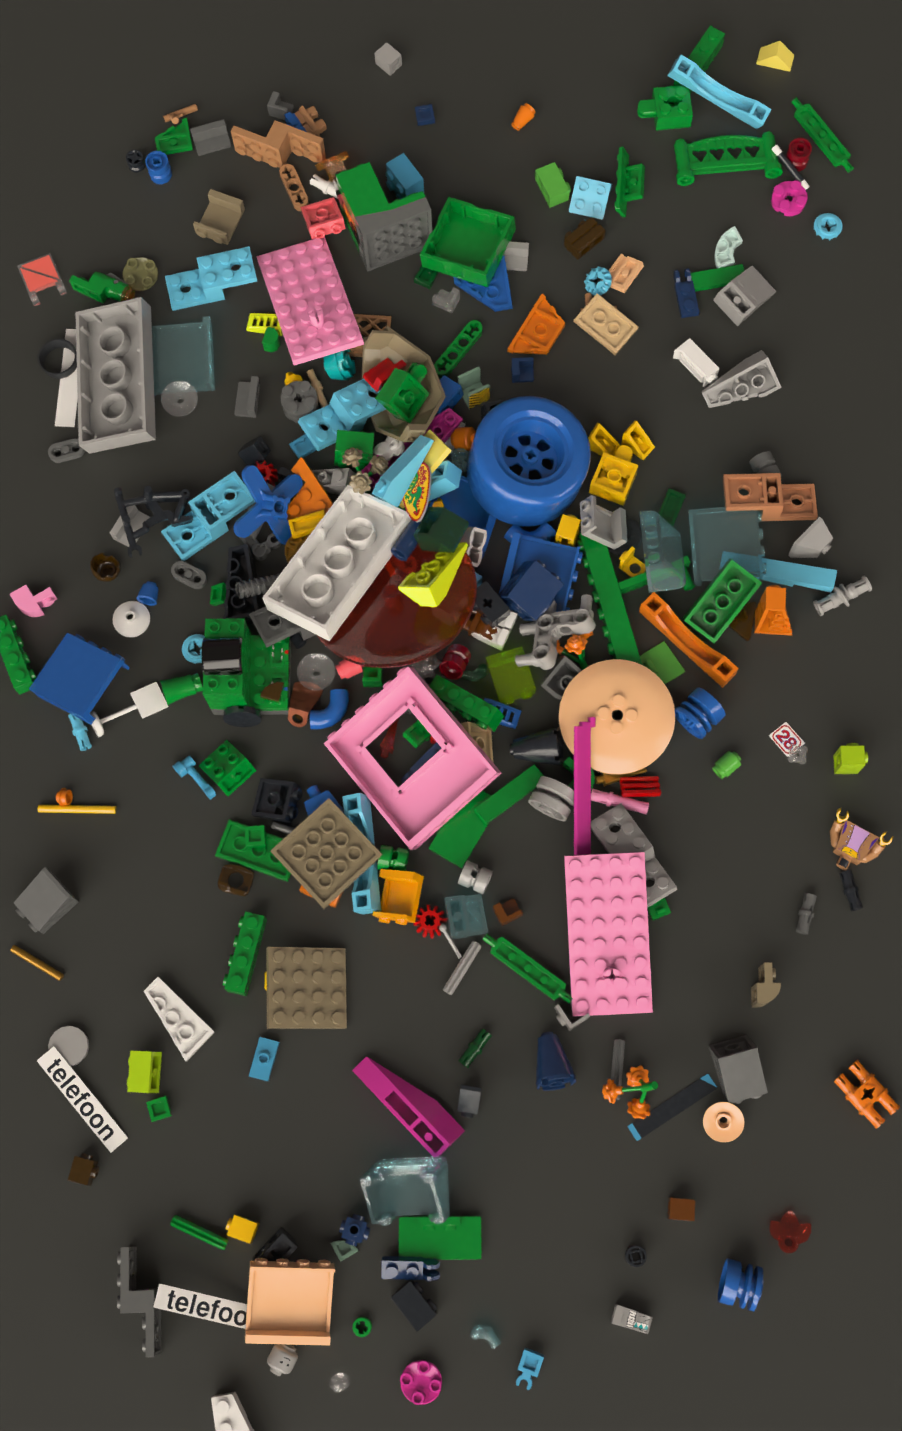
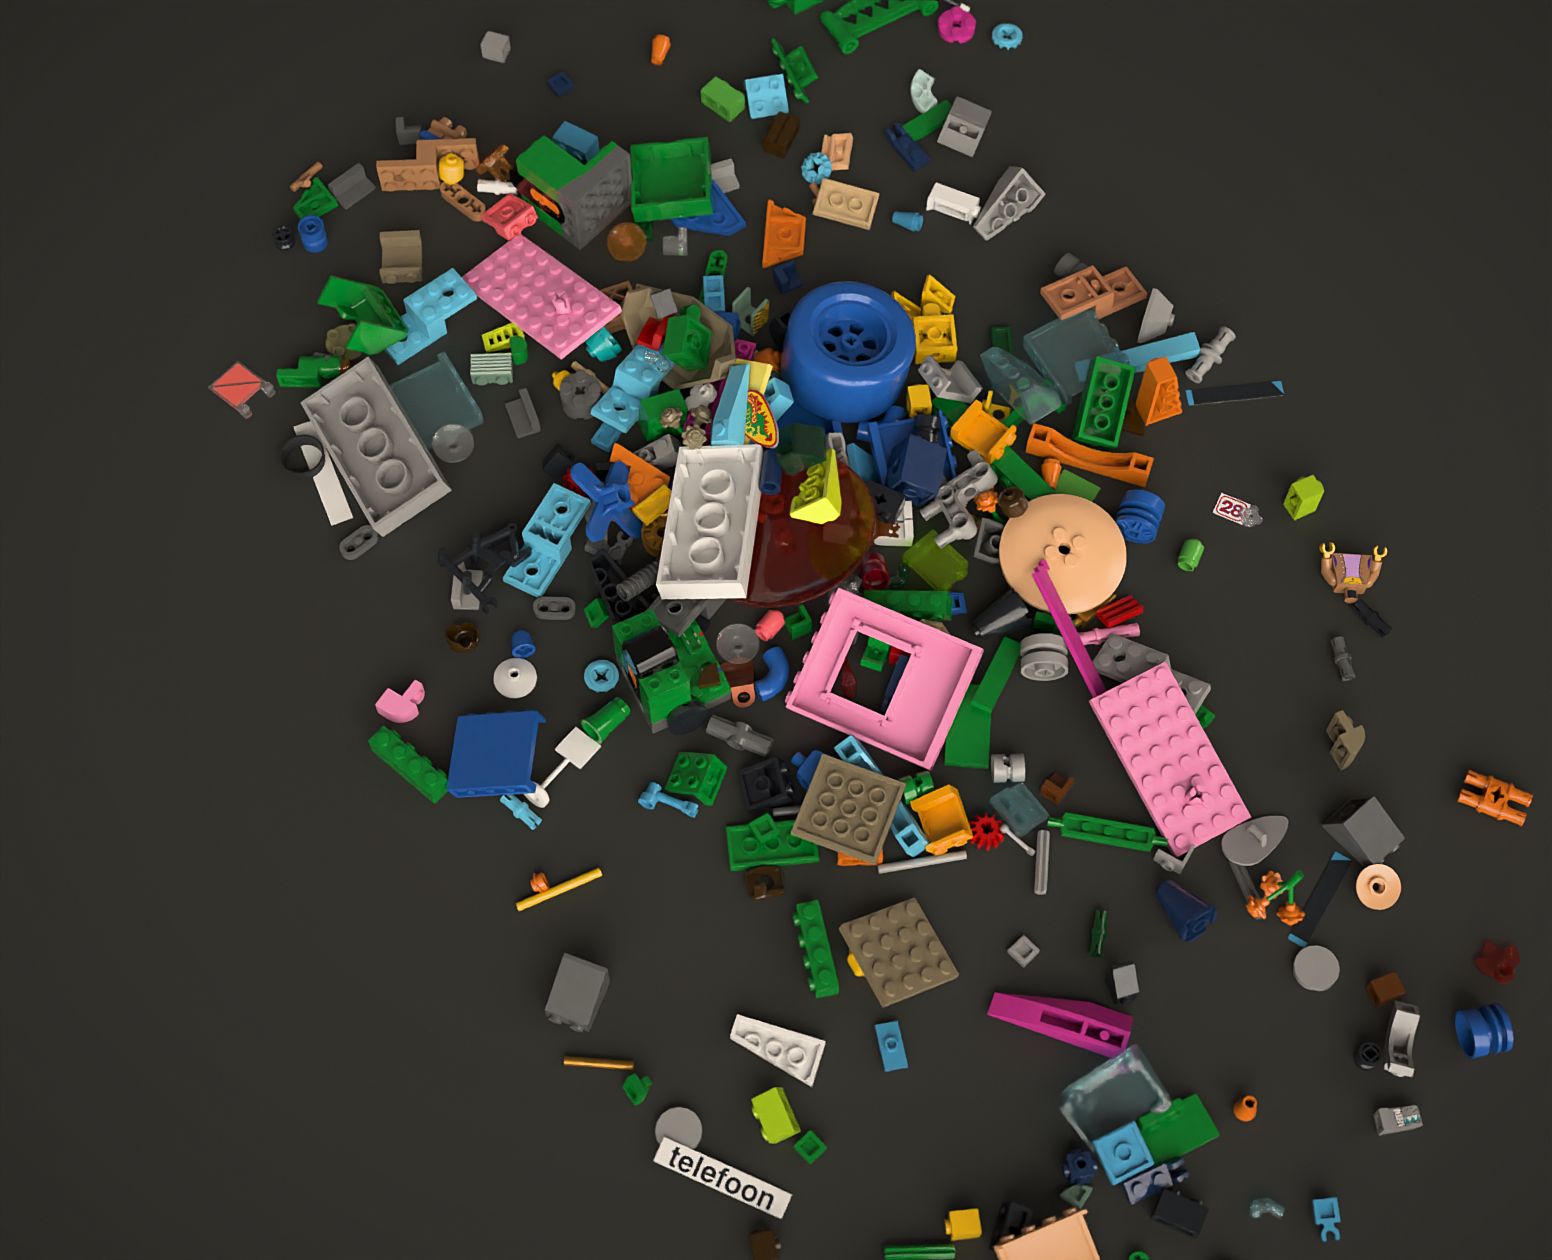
camera: 30 degrees left, 10 degrees down
none -> green windscreen [317,275,409,355]
none -> yellow head [439,154,464,184]
none -> sand green brick [470,353,513,385]
none -> clear orange tile [607,222,647,262]
none -> green tile [622,1073,653,1106]
none -> clear light blue arm [643,351,670,373]
none -> panel [650,288,678,318]
none -> dark azure slope [703,275,725,312]
none -> dark grey piece [706,715,773,757]
none -> dark azure tile [846,443,879,488]
none -> light grey bar [877,850,967,874]
none -> dark azure cone [892,211,923,232]
none -> black wheel [912,414,941,443]
none -> light orange panel [950,399,1017,465]
none -> dark brown head [998,486,1028,518]
none -> light grey tile [1007,935,1040,968]
none -> orange cone [1041,459,1062,490]
none -> dark azure tile [1091,1120,1154,1185]
none -> black sticker [1186,381,1284,405]
none -> light grey shield [1221,816,1288,866]
none -> orange cone [1233,1096,1257,1121]
none -> light grey tile [1293,945,1340,991]
none -> light grey arch [1383,1001,1420,1077]

